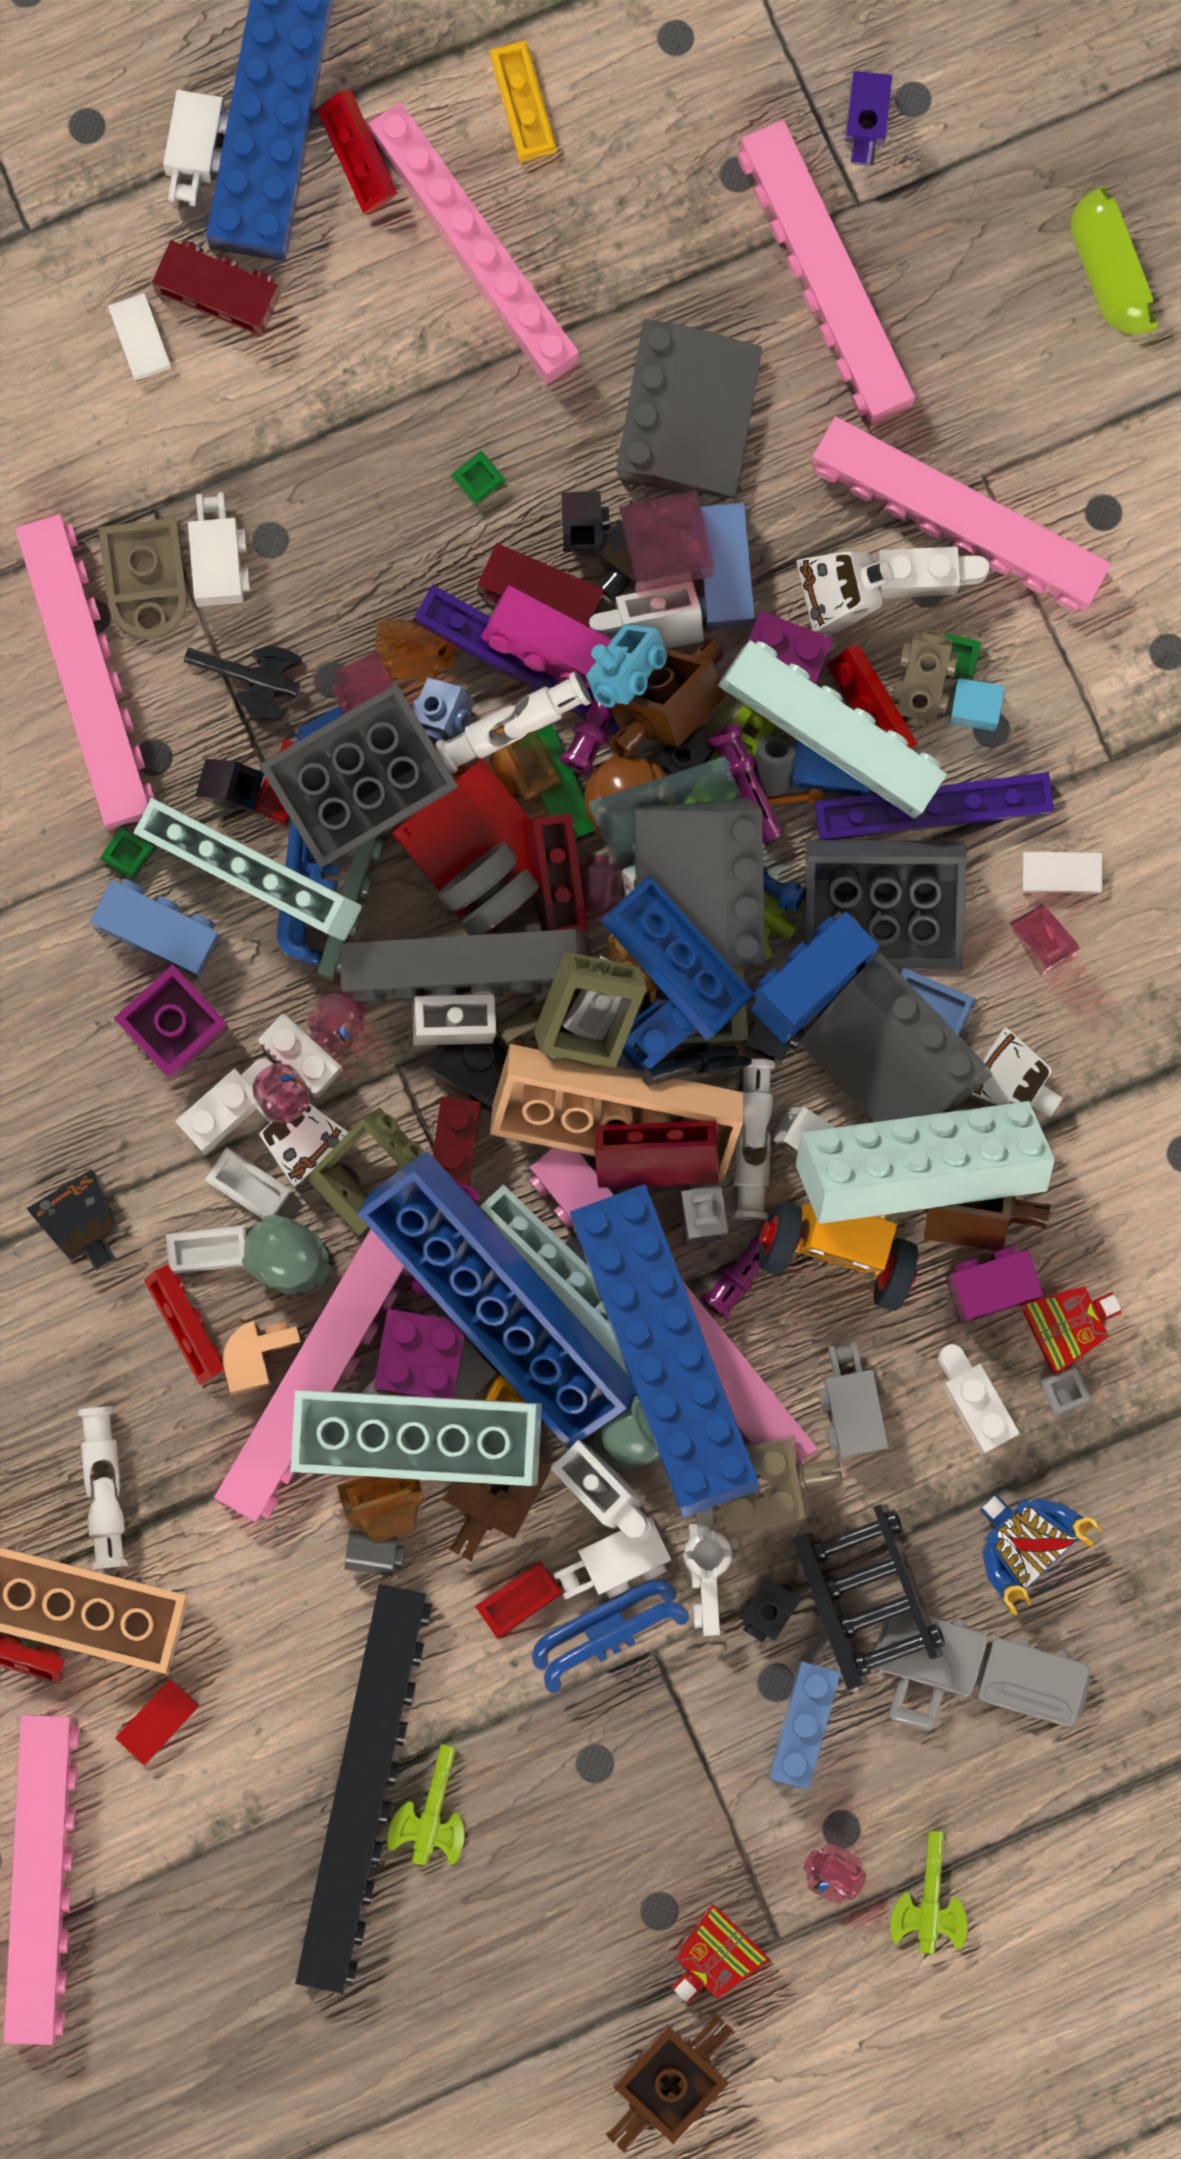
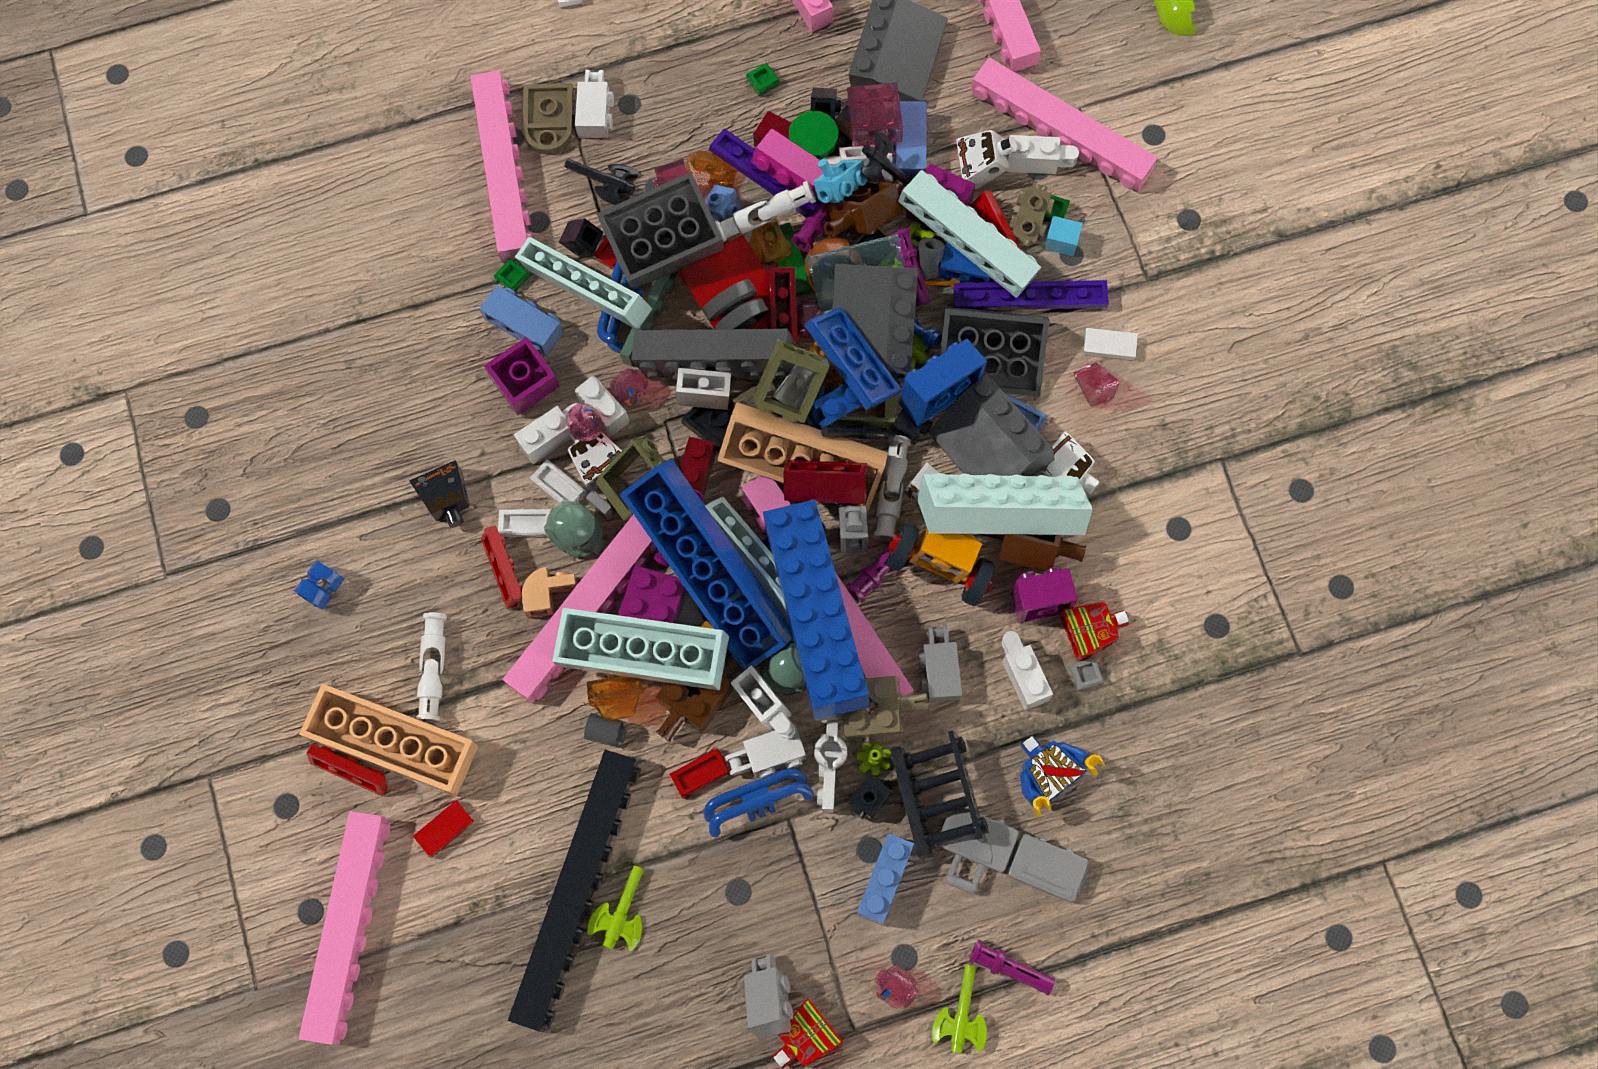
camera: 15 degrees right, 10 degrees down
none -> light grey tile [586,491,614,521]
none -> light grey brick [744,953,793,1040]
none -> green tile [789,111,838,159]
none -> lime plant [855,741,891,777]
none -> black piece [860,131,912,187]
none -> magenta pin [968,939,1055,996]

